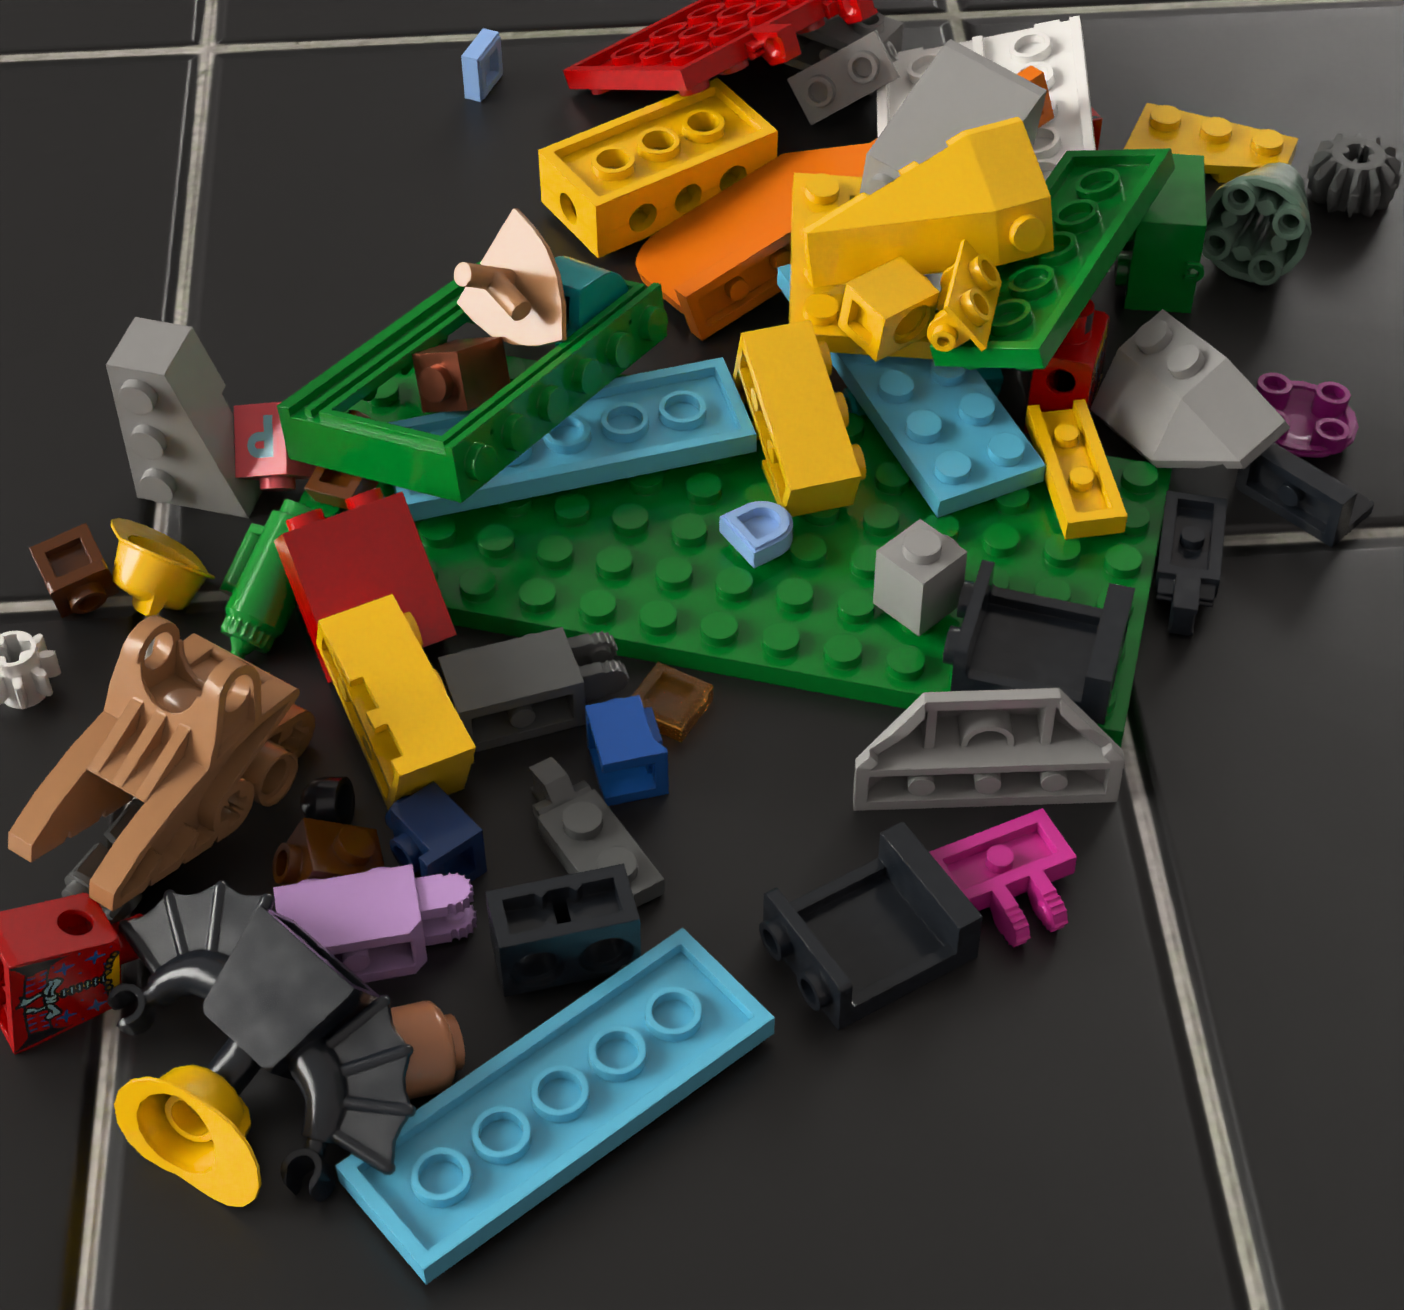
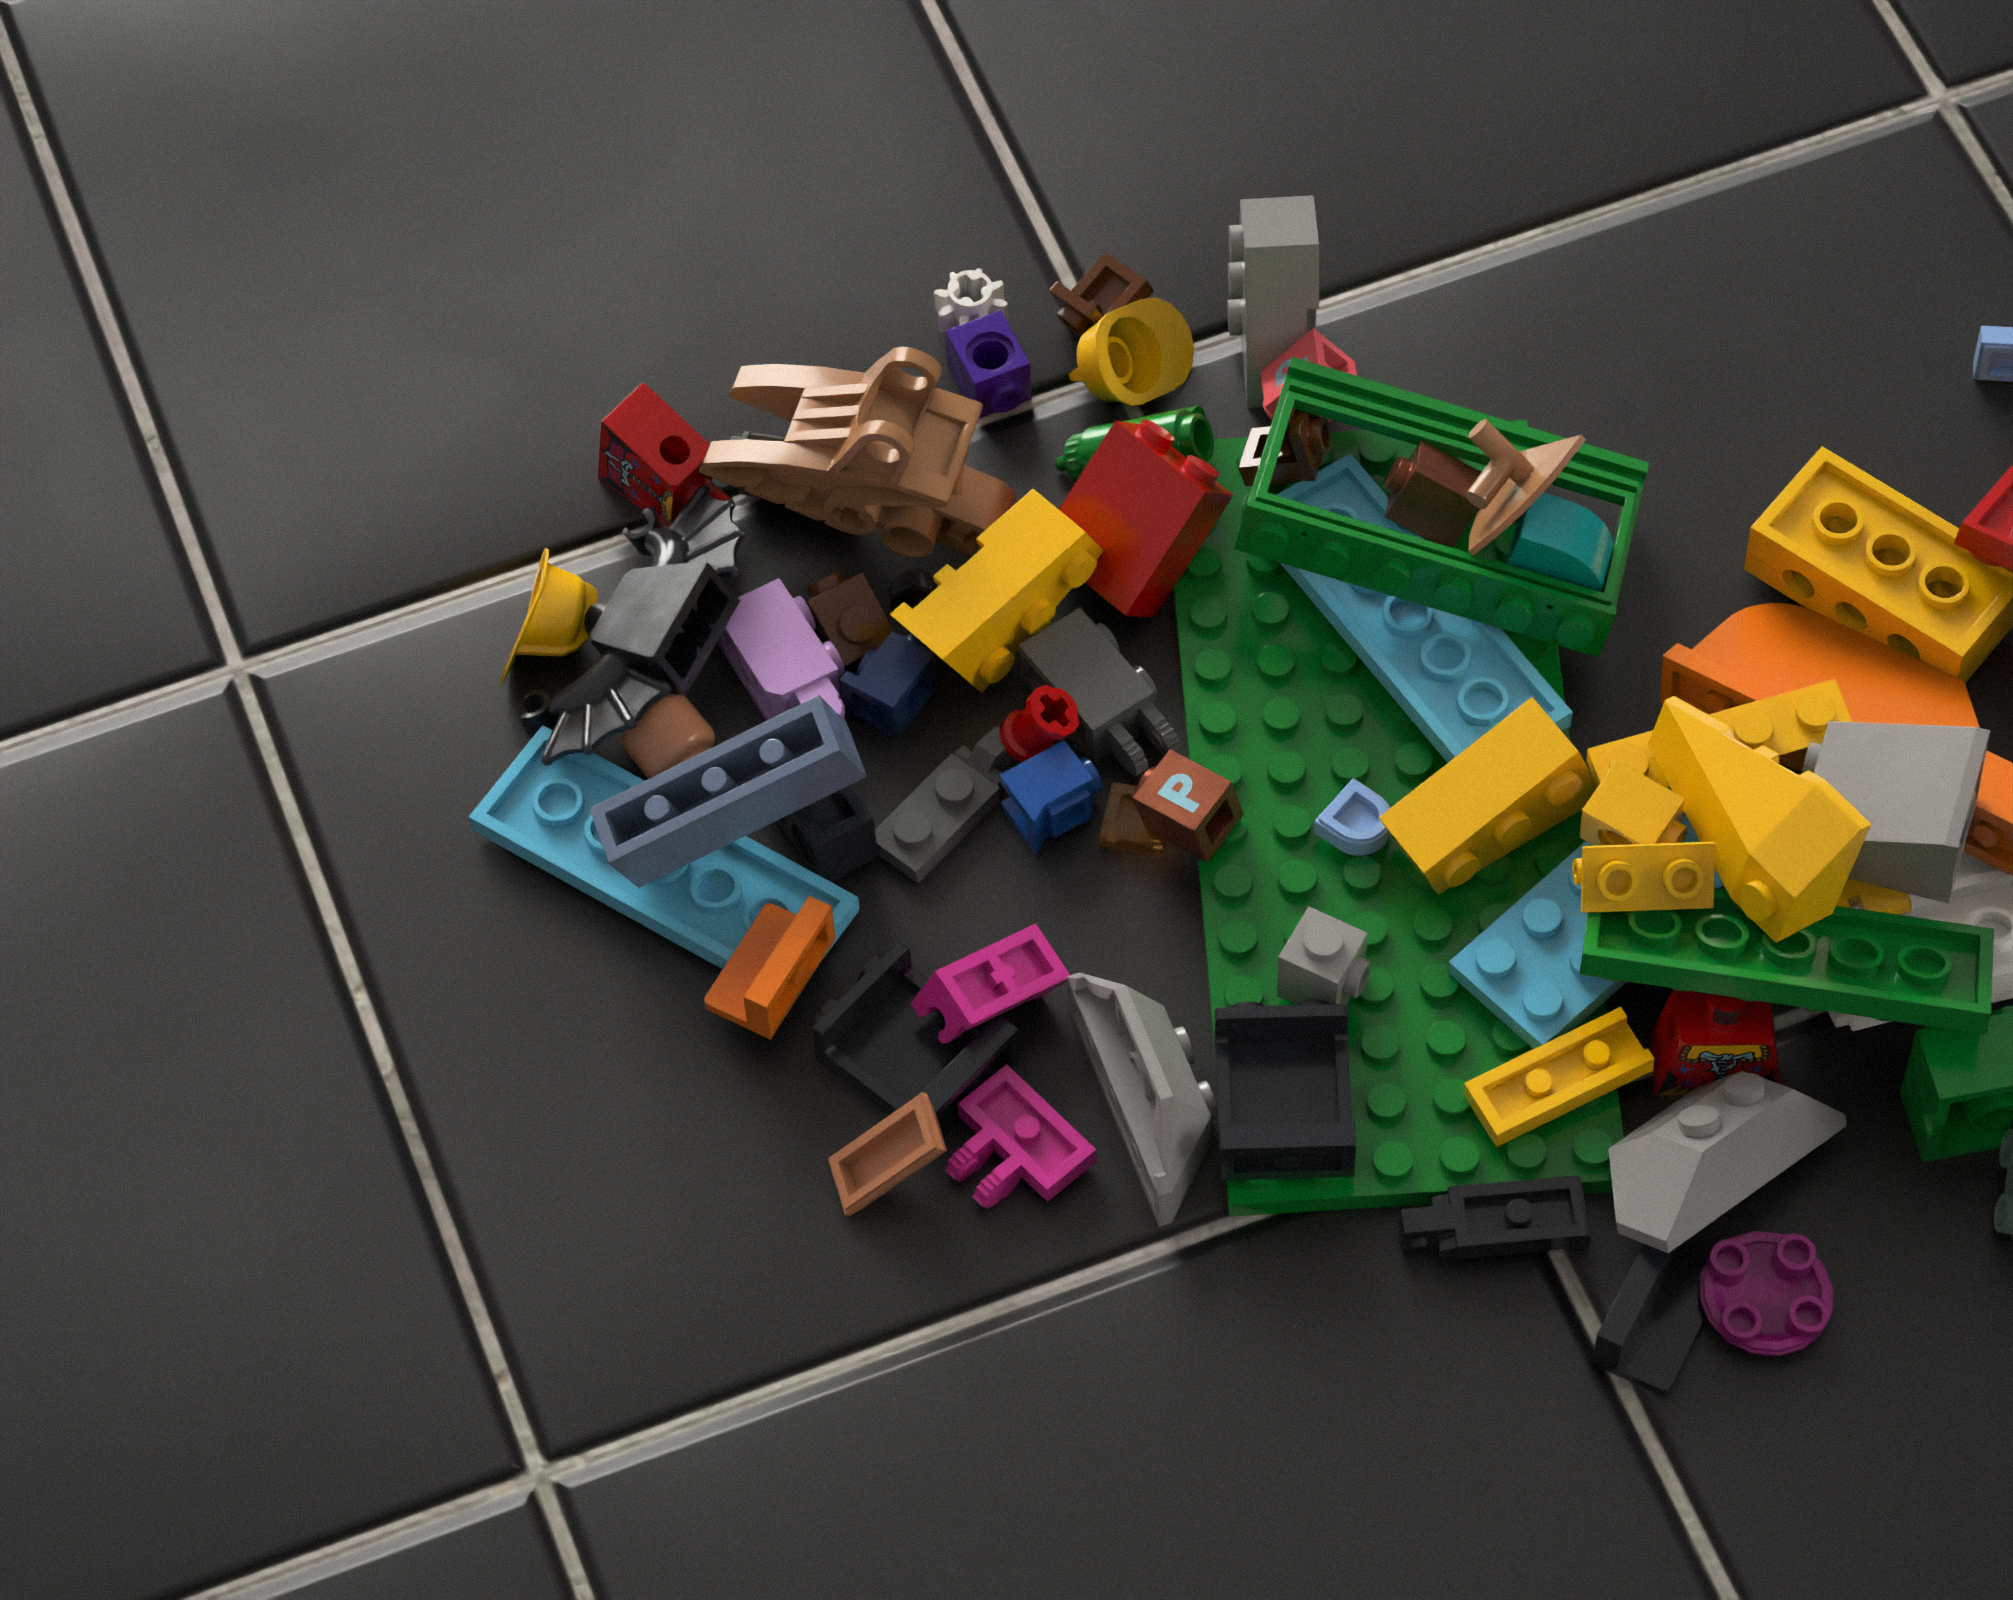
camera: 75 degrees right, 10 degrees up
none -> sand blue brick [589,695,867,888]
none -> orange panel [704,896,835,1040]
none -> nougat tile [828,1092,947,1216]
none -> dark pink hinge [910,923,1070,1043]
none -> dark purple brick [945,310,1032,419]
none -> red bush [999,685,1079,762]
none -> copper brick [1133,749,1244,863]

